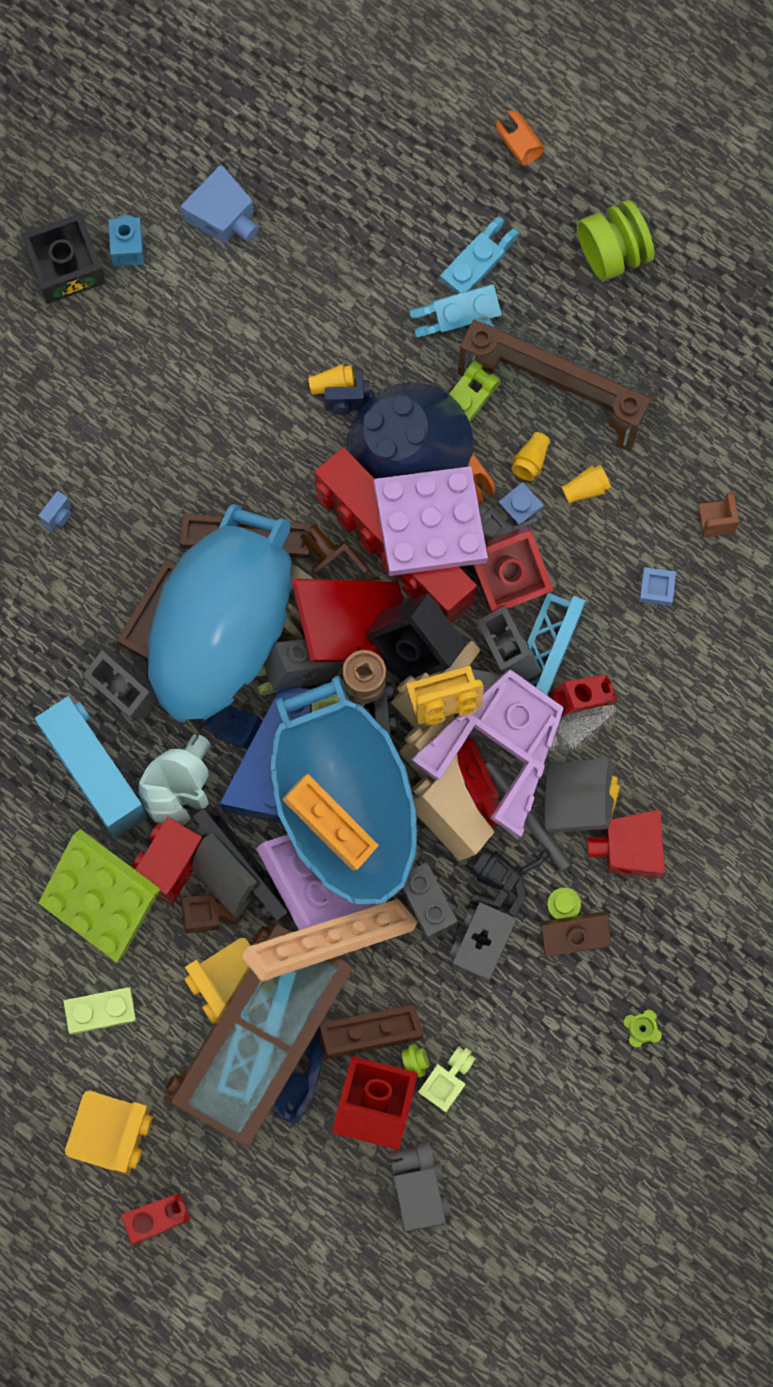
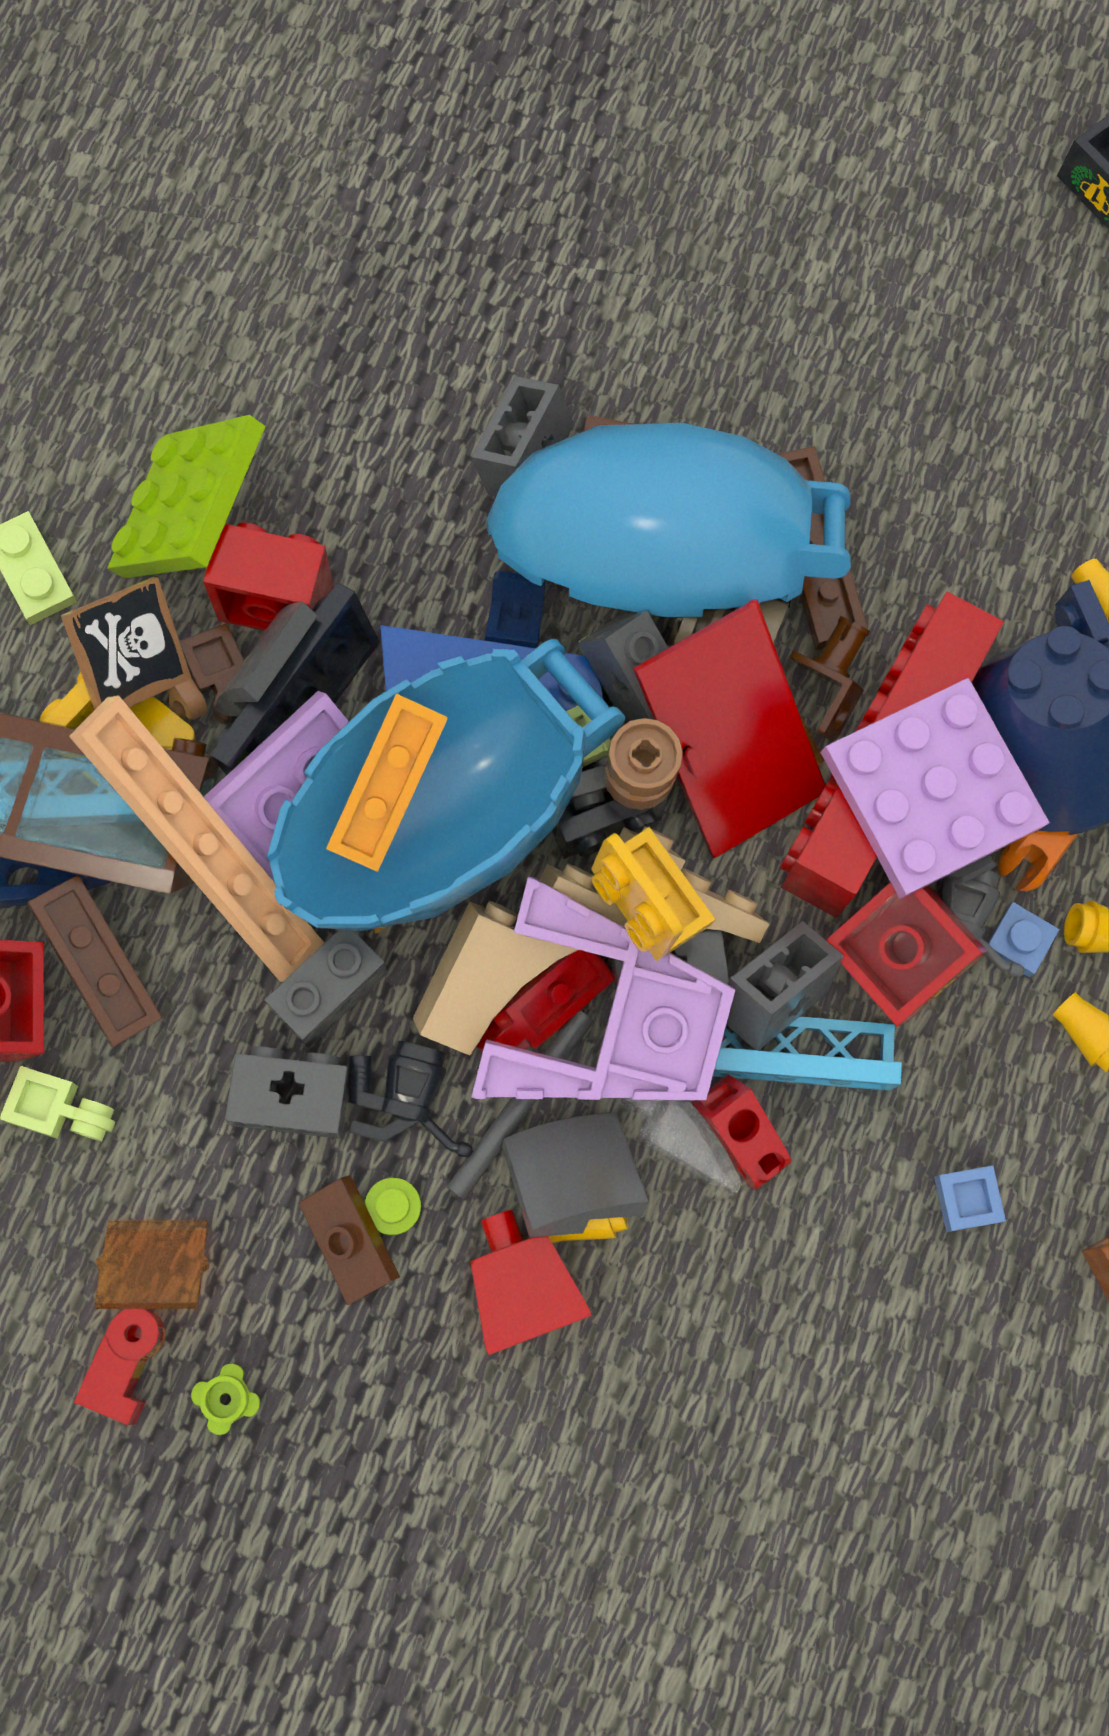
camera: 65 degrees right, 0 degrees up
medium azure brick [35,696,147,839] -> none
medium blue plate [38,491,71,532] -> none
light aqua piece [139,734,210,826] -> none
black brick [365,593,466,682] -> none
lime plate [402,1043,429,1078] -> none
none -> flag [61,577,207,720]
none -> leg [74,1307,166,1425]
none -> clear orange piece [94,1220,209,1309]

